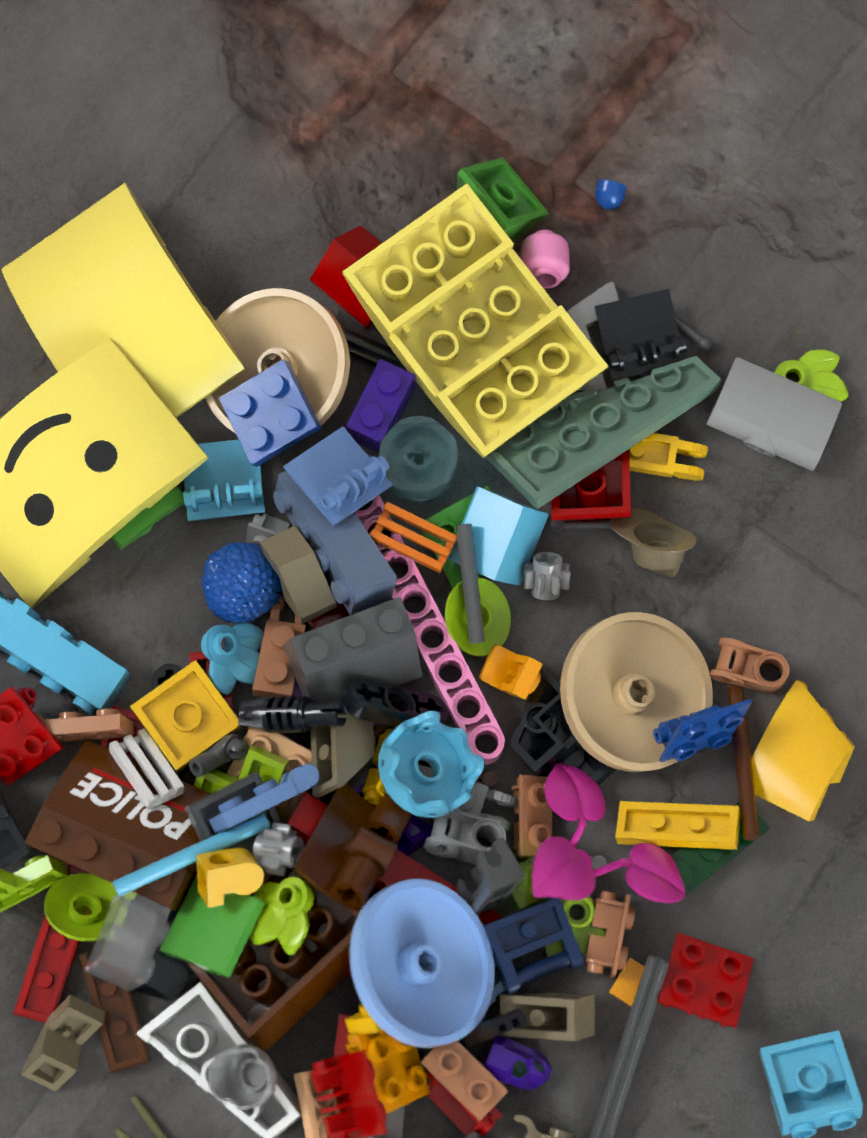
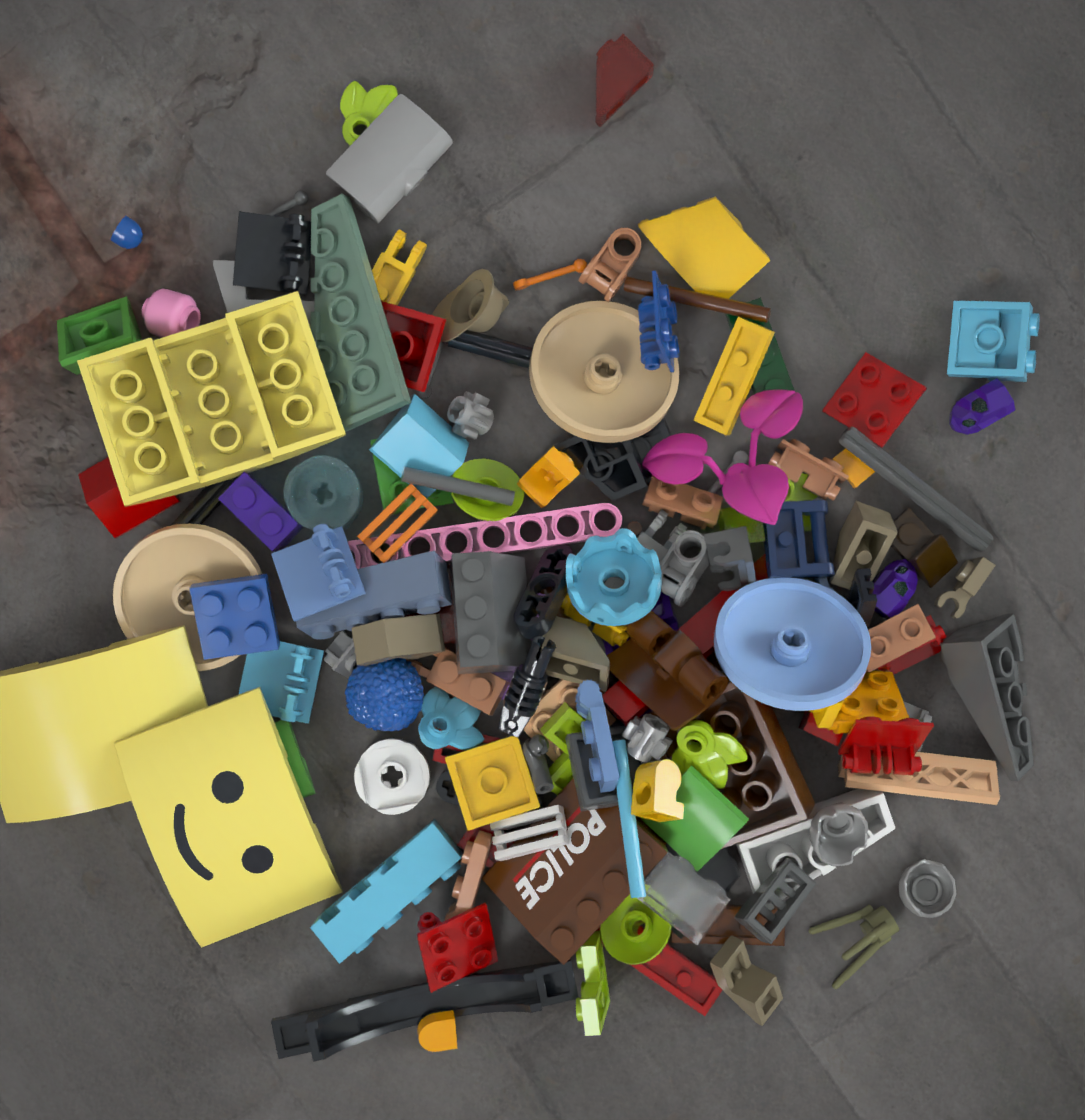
camera: 75 degrees left, 10 degrees up
none -> white plate [354,738,430,815]
none -> black axle [446,330,533,369]
none -> orange hinge [513,259,587,291]
none -> dark grey slope [734,858,816,944]
none -> dark brown slope [891,508,959,588]
none -> dark purple rock [949,378,1016,434]

